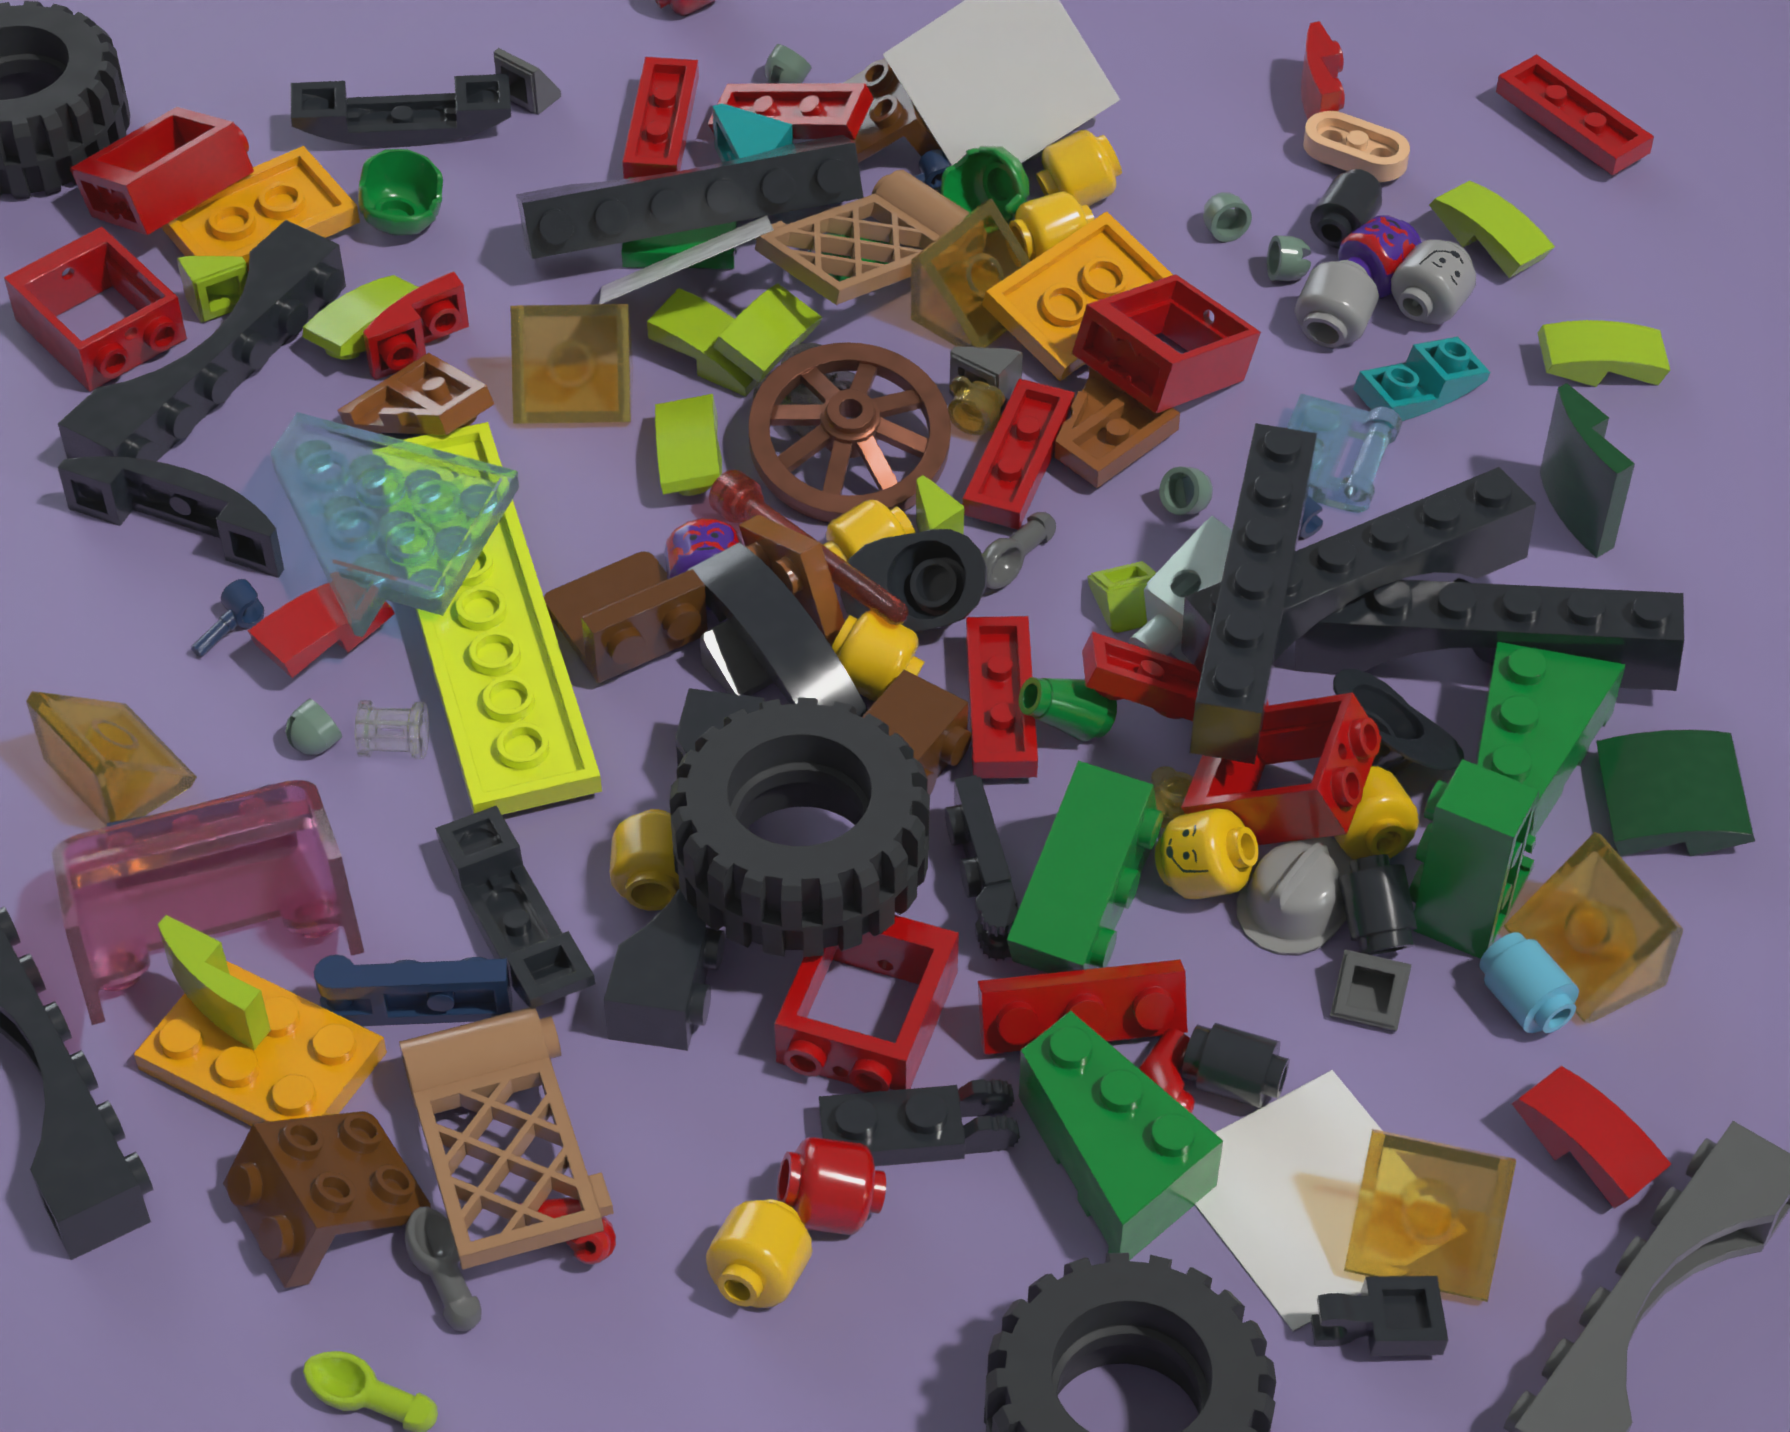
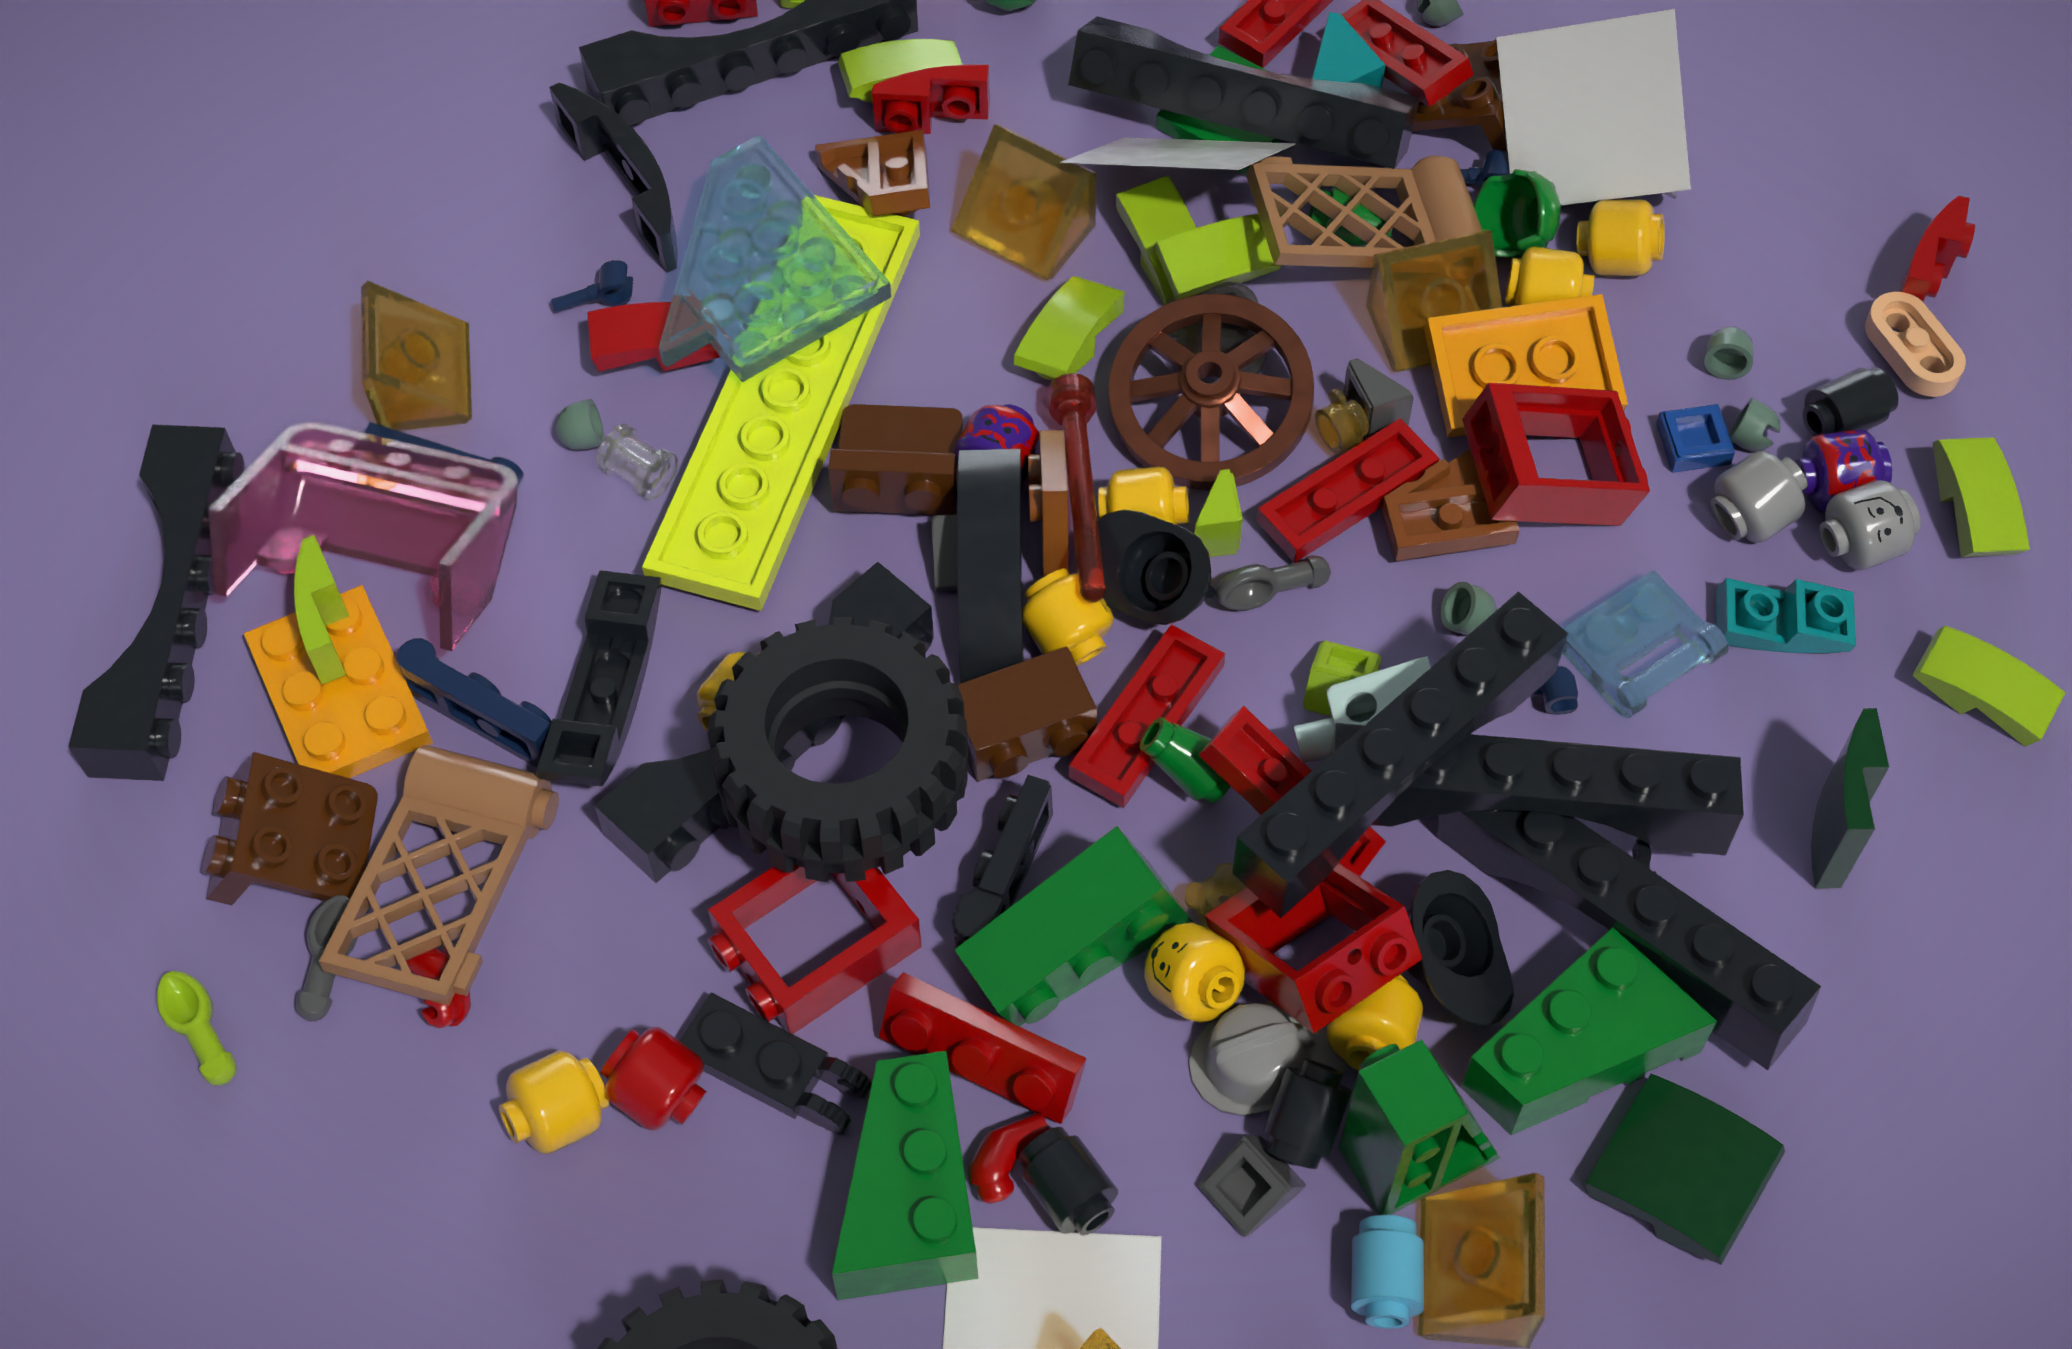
camera: 35 degrees right, 10 degrees up
none -> blue tile [1656,404,1735,473]

